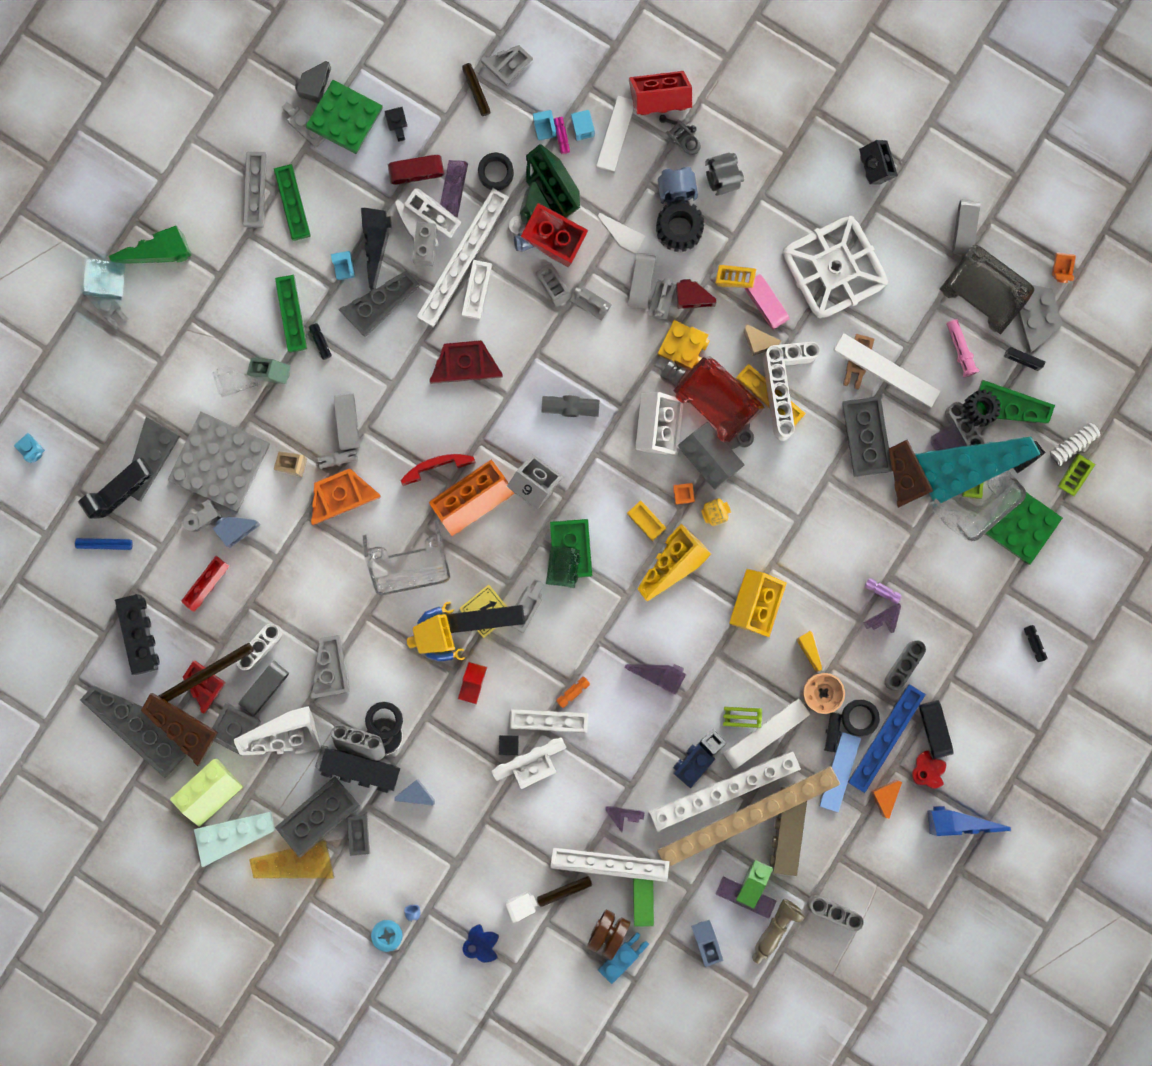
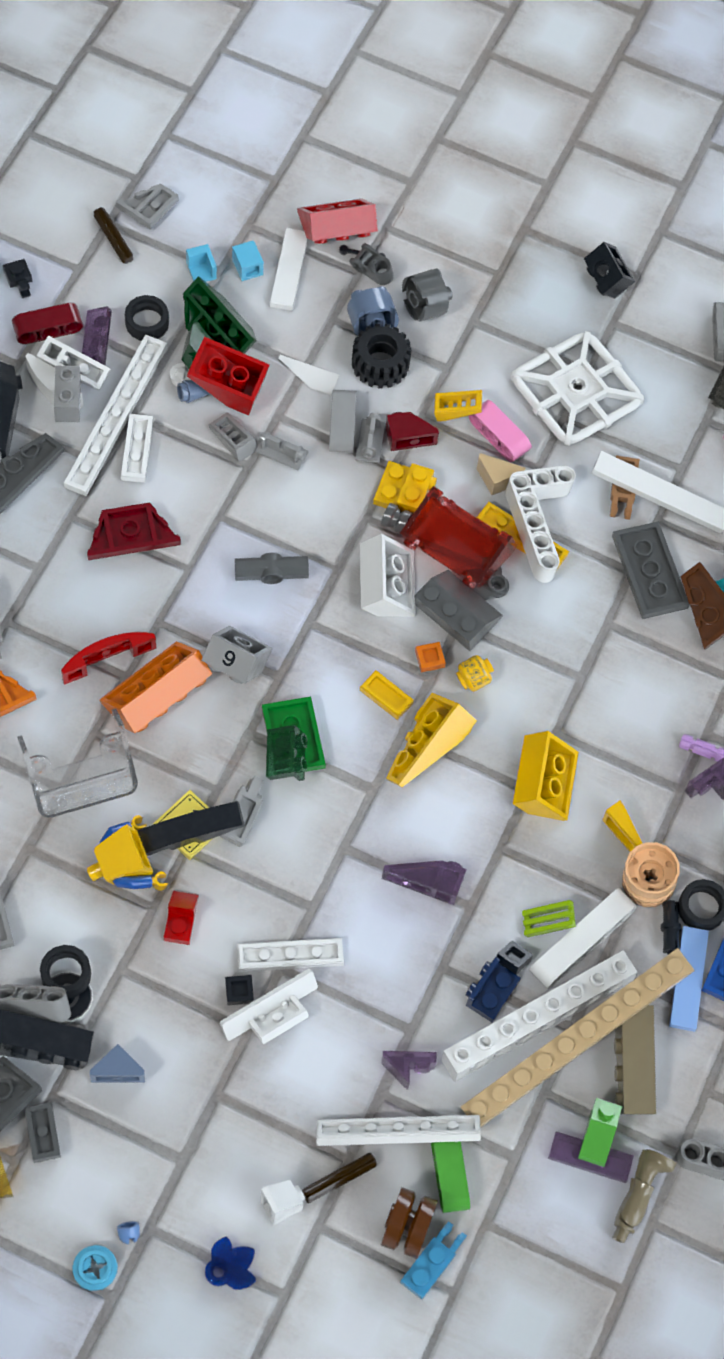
camera: 15 degrees left, 20 degrees down
dark pink axle [553,117,570,154] -> none
orange axle [556,677,590,708] -> none
sand blue slope [691,920,724,967] -> none

